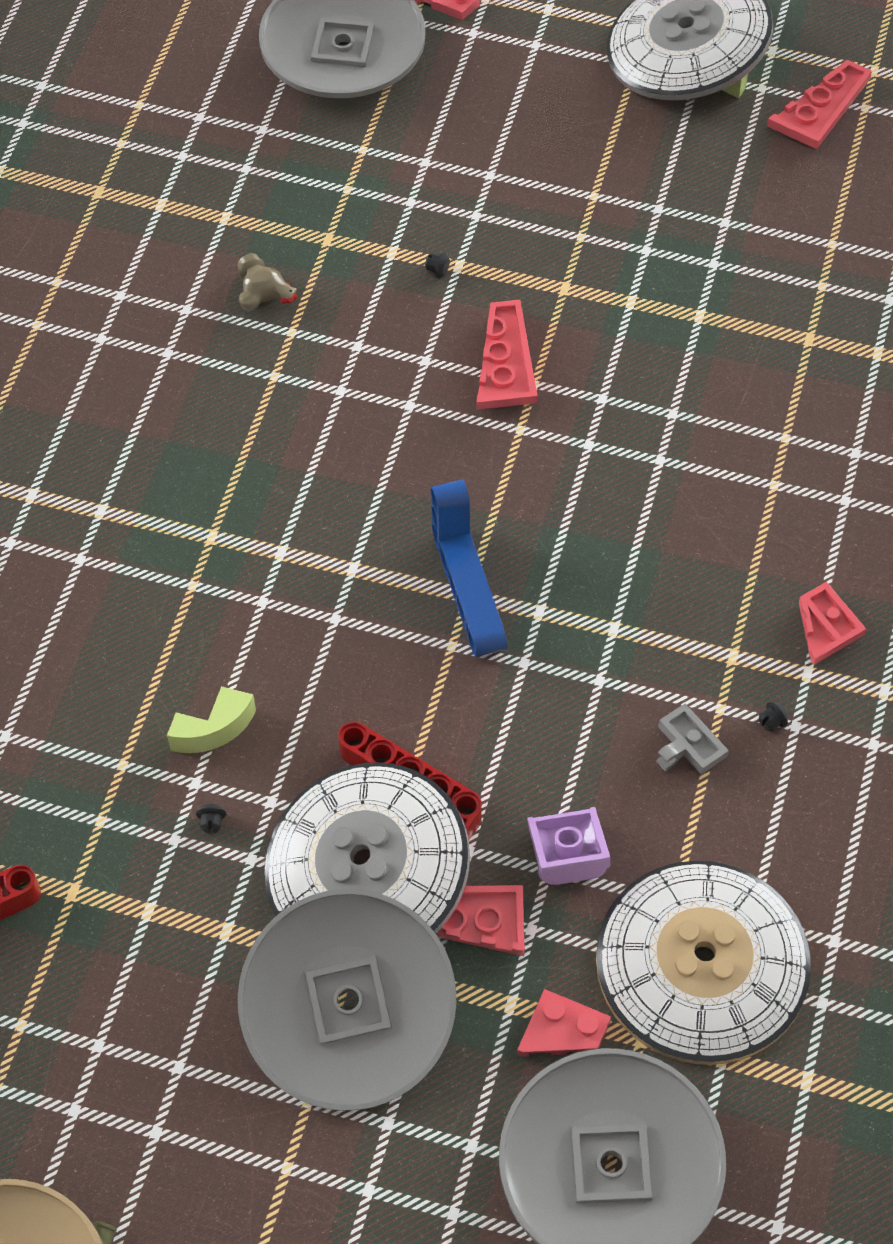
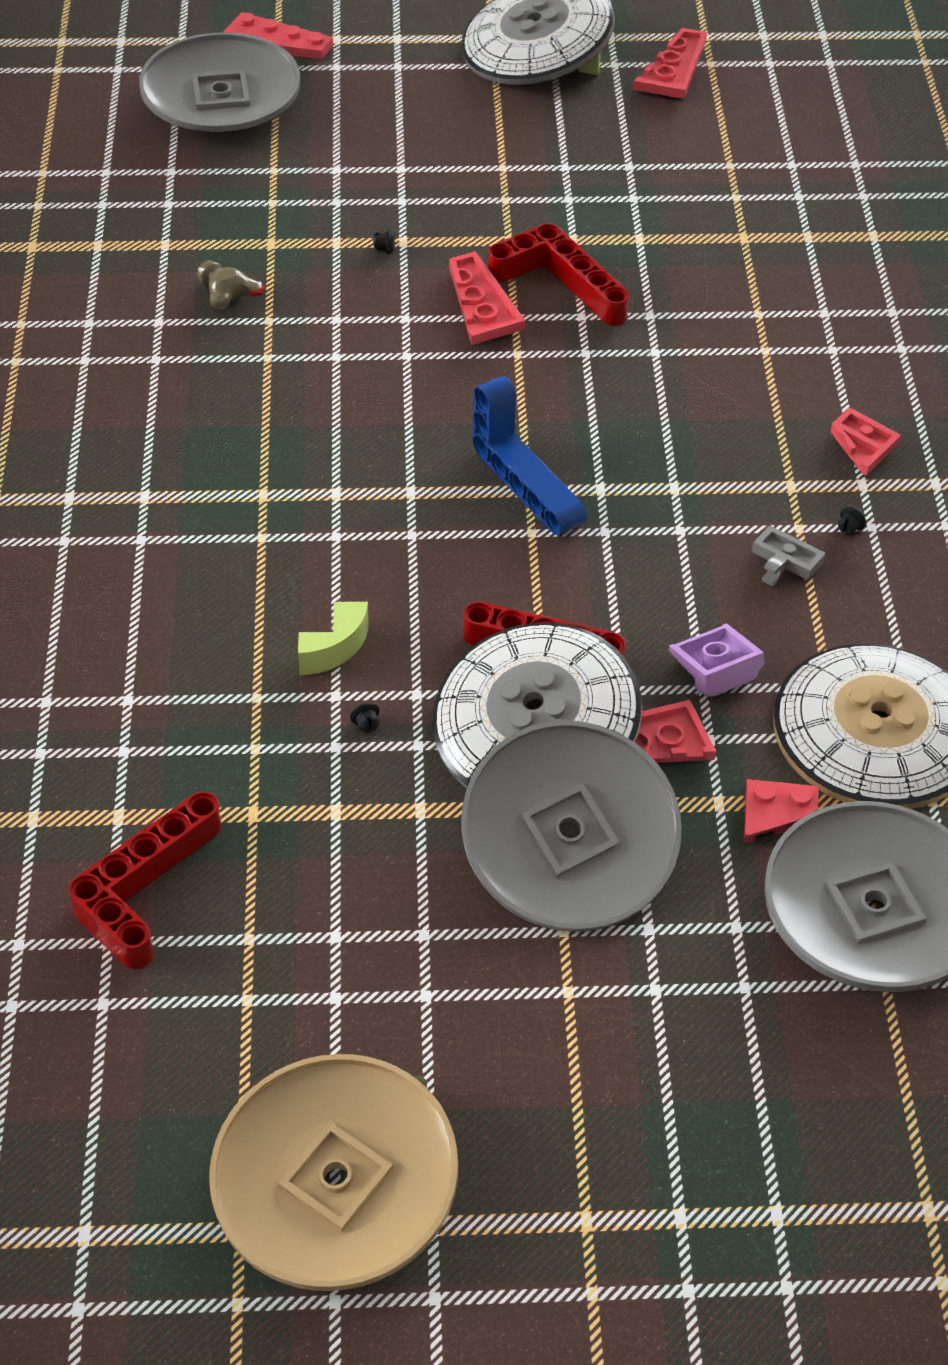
camera: 20 degrees left, 10 degrees down
none -> red beam [488,224,629,326]

